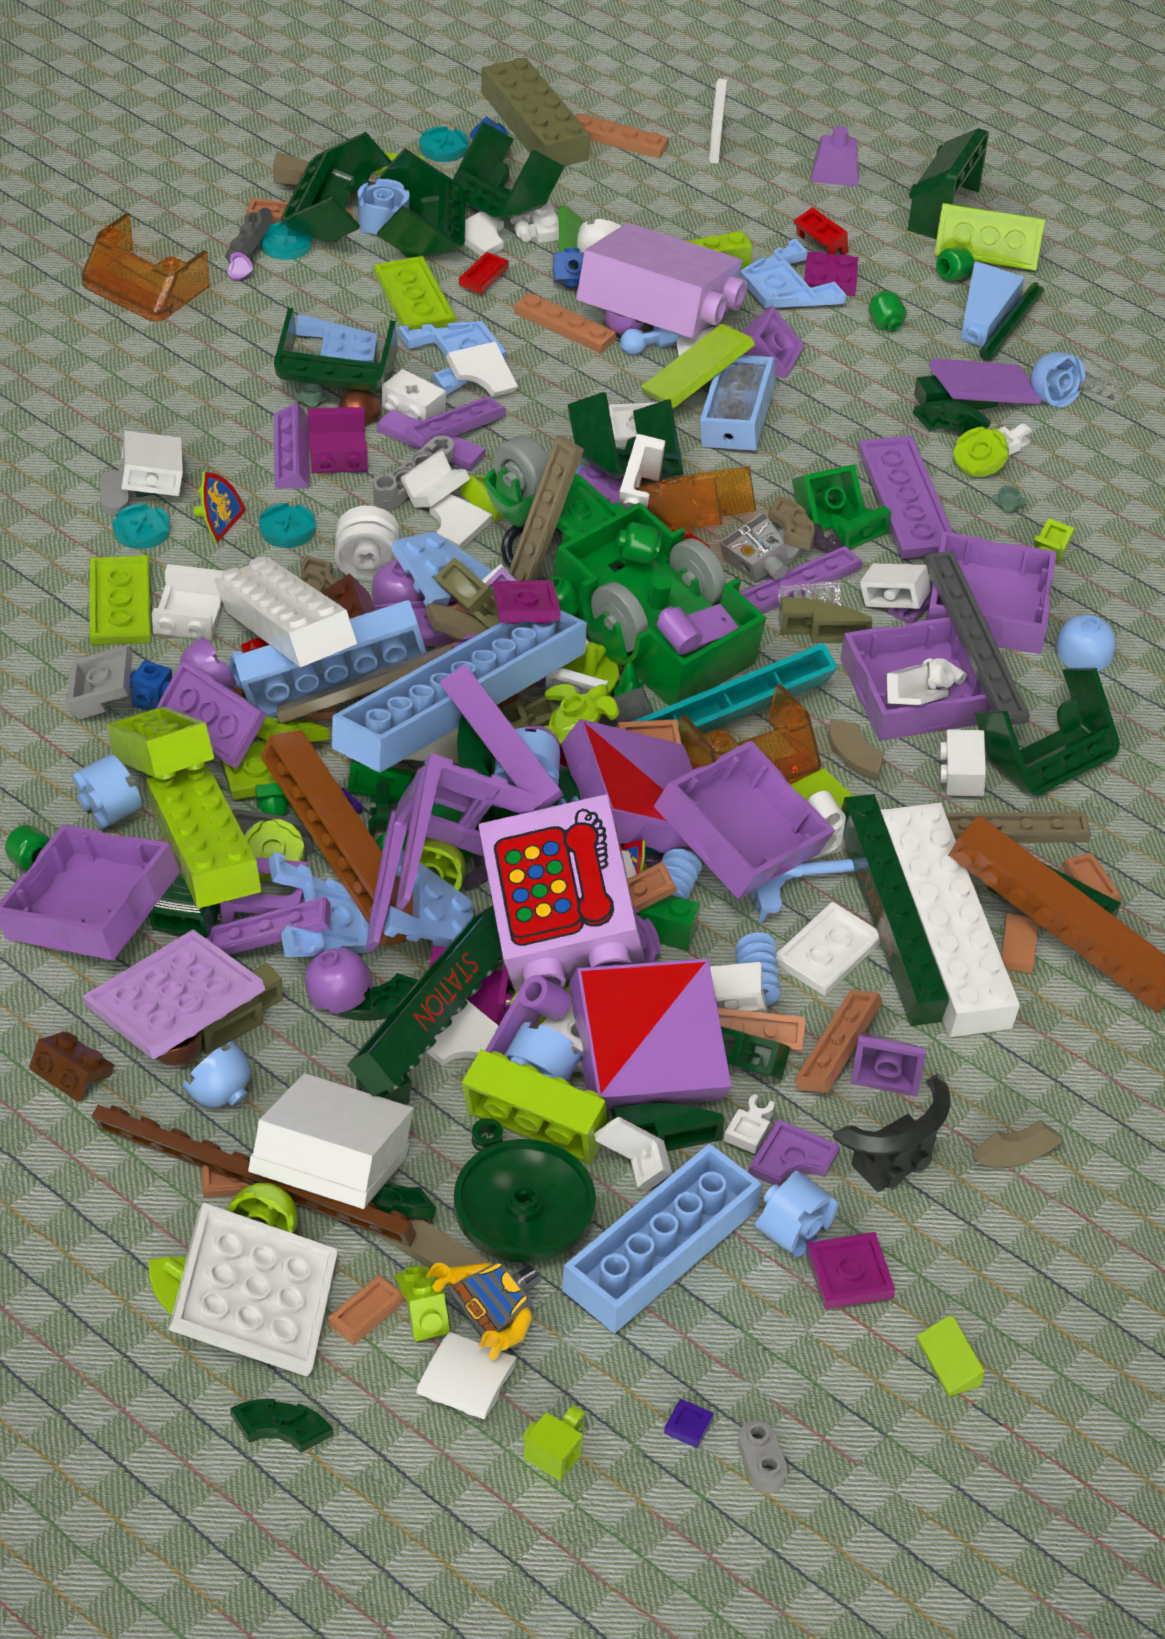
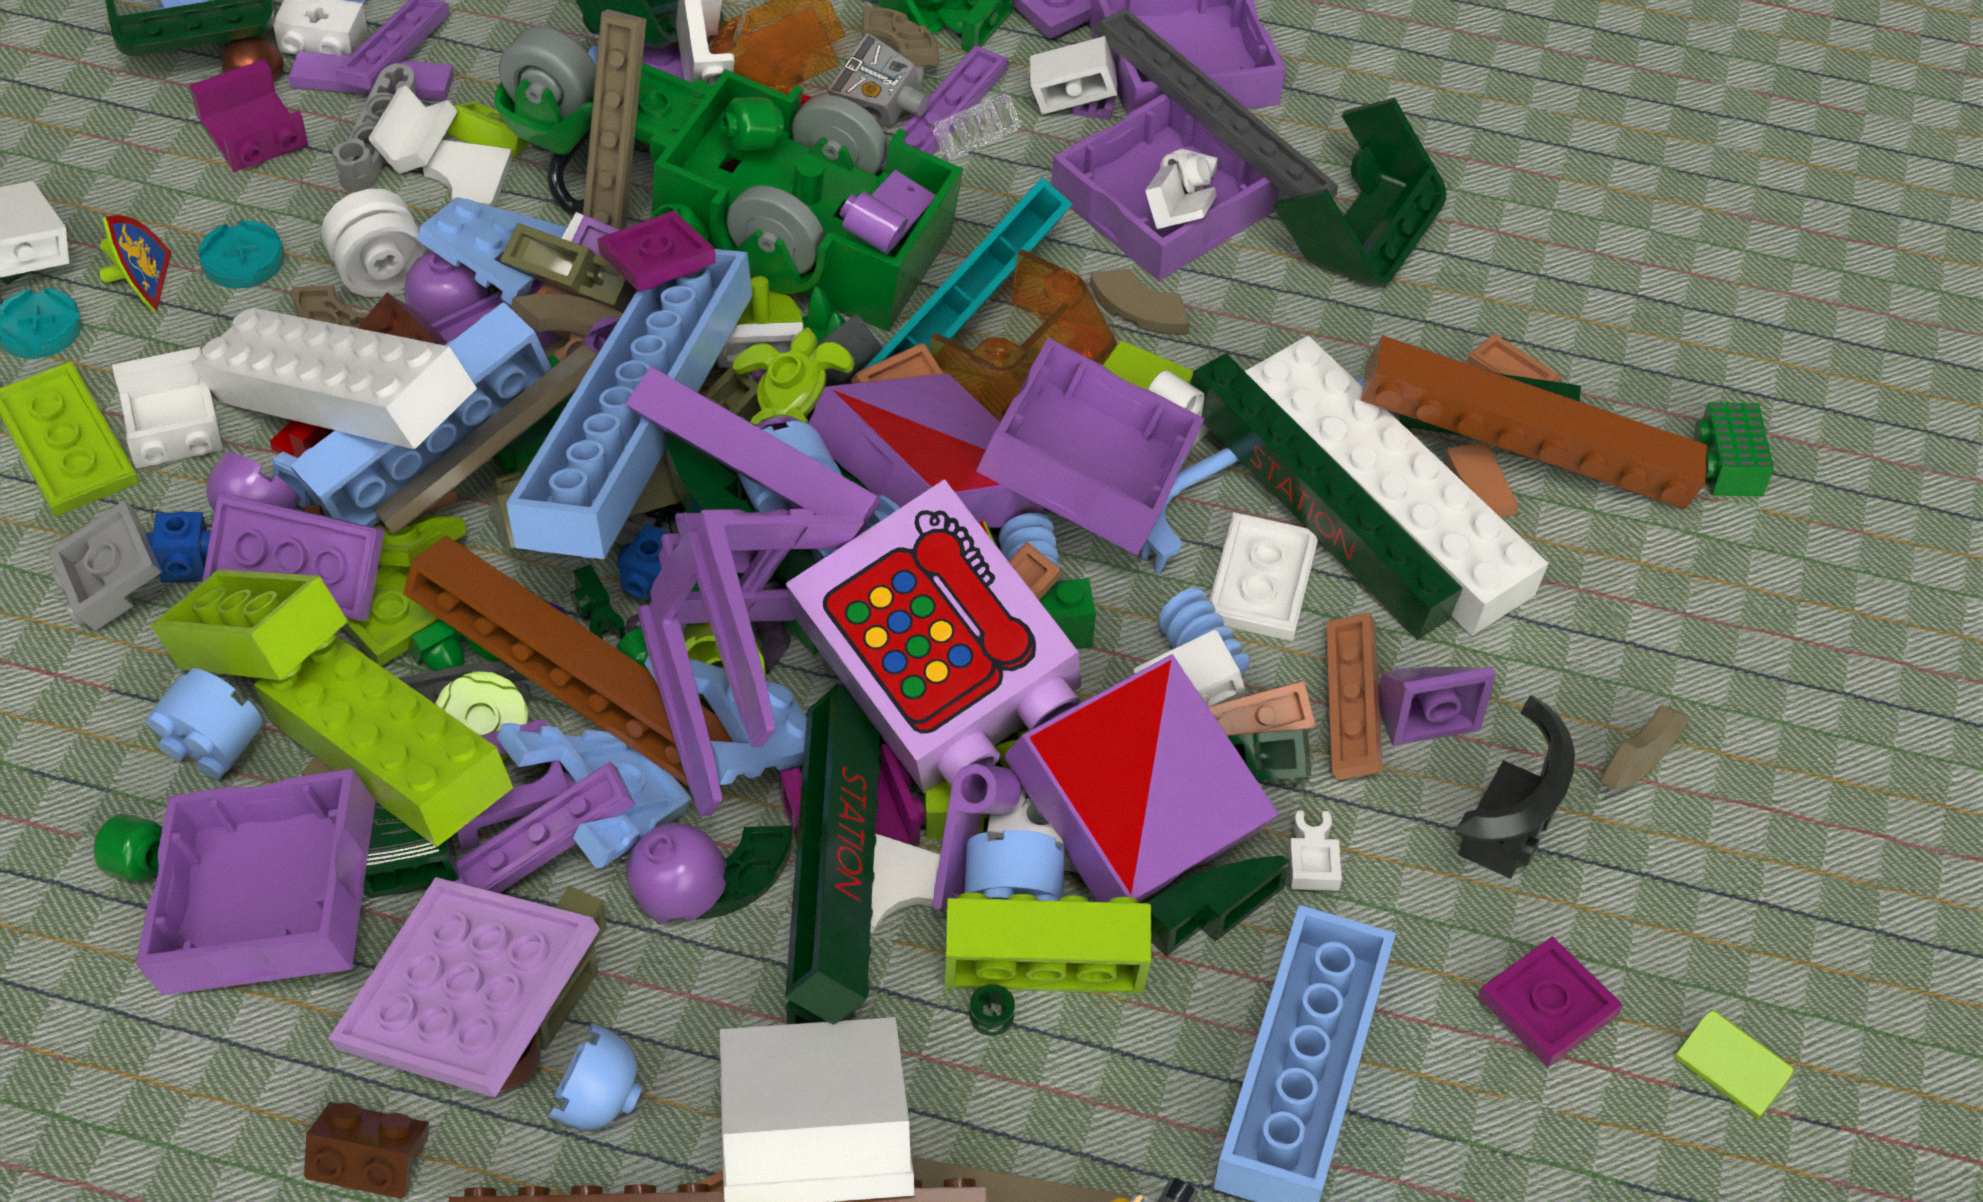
camera: 25 degrees left, 5 degrees up
medium lavender slope [274,403,310,489] -> none
sand green plate [295,383,328,408] -> none
green tile [348,760,414,803] -> none
dark green tile [370,1181,436,1218] -> none
dark green dish [454,1139,596,1263] -> none
white bracket [594,1117,672,1192] -> none
medium lavender tile [748,1119,841,1187] -> none
light blue brick [755,1171,838,1257] -> none
olive slope [778,597,873,643] -> none
clear purple arm [813,523,842,553] -> none
white brick [940,730,986,796] -> none
dark tan tile [945,812,1091,843] -> none
light blue cylinder [1056,615,1116,671] -> none

